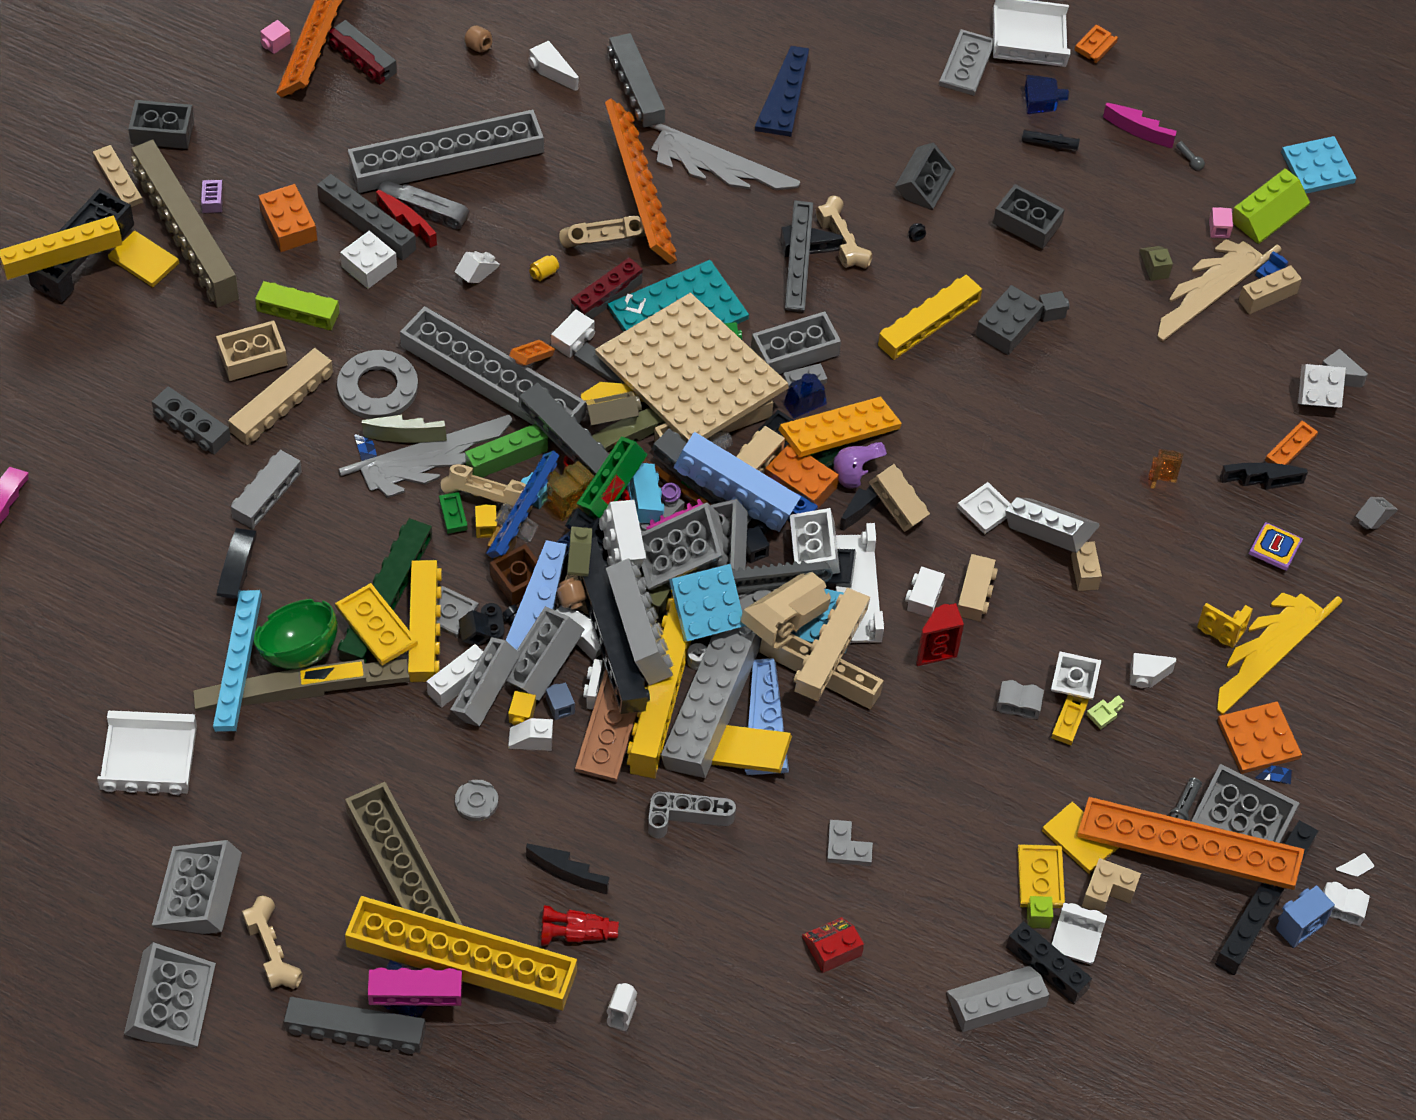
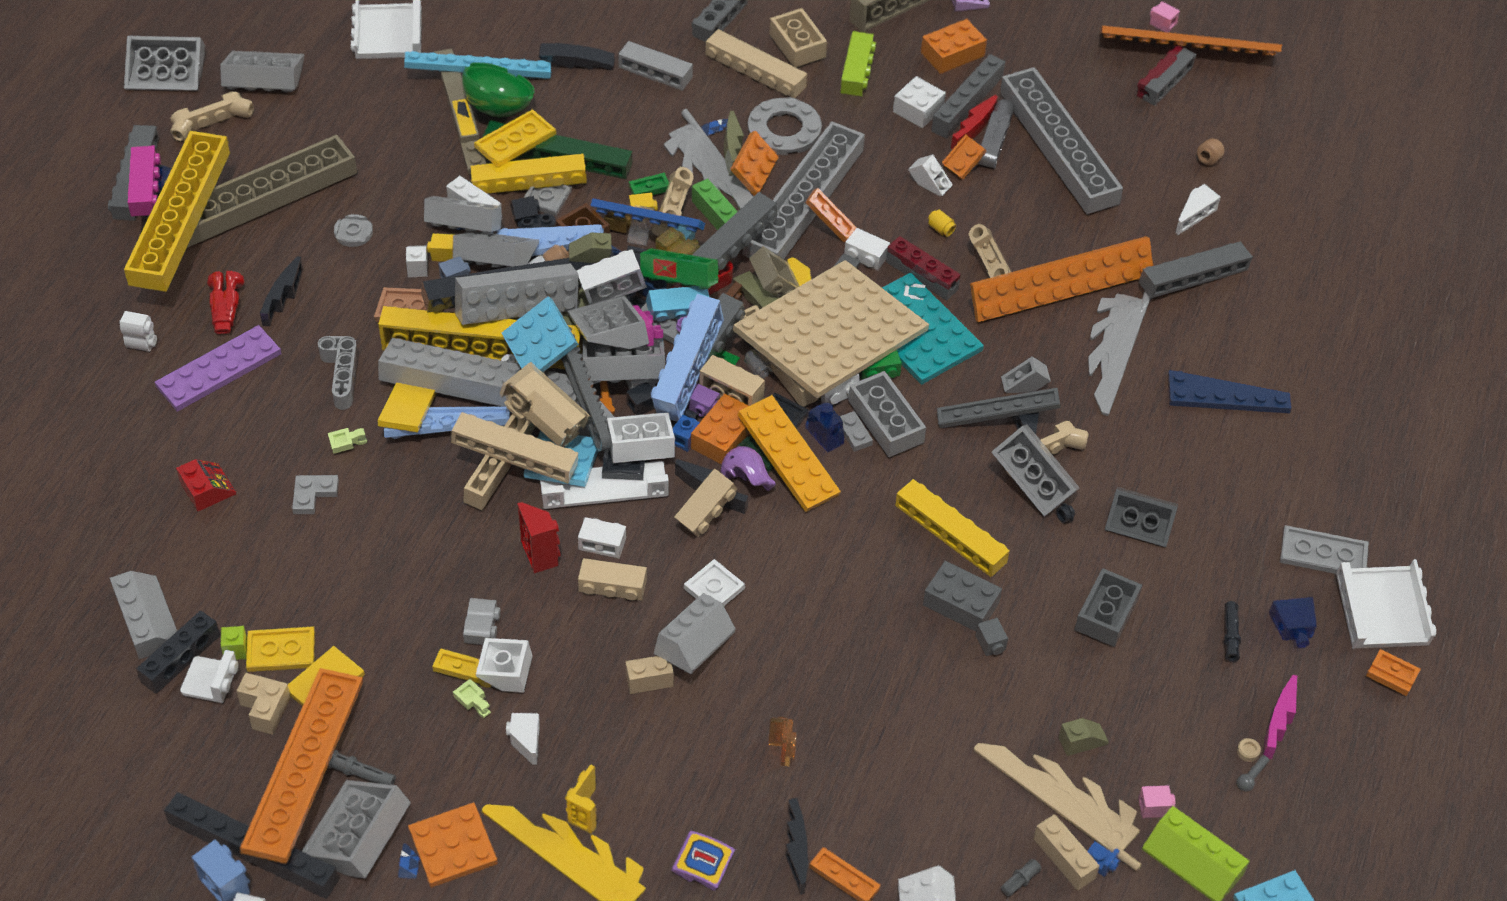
camera: 85 degrees right, 5 degrees down
none -> medium lavender plate [155,325,281,412]
none -> yellowish green plate [328,428,367,454]
none -> orange plate [730,130,779,196]
none -> orange plate [942,134,987,180]
none -> light grey slope [992,424,1080,516]
none -> light grey slope [1001,356,1051,394]
none -> dark grey axle [1001,859,1041,896]
none -> tan tile [1237,738,1261,762]

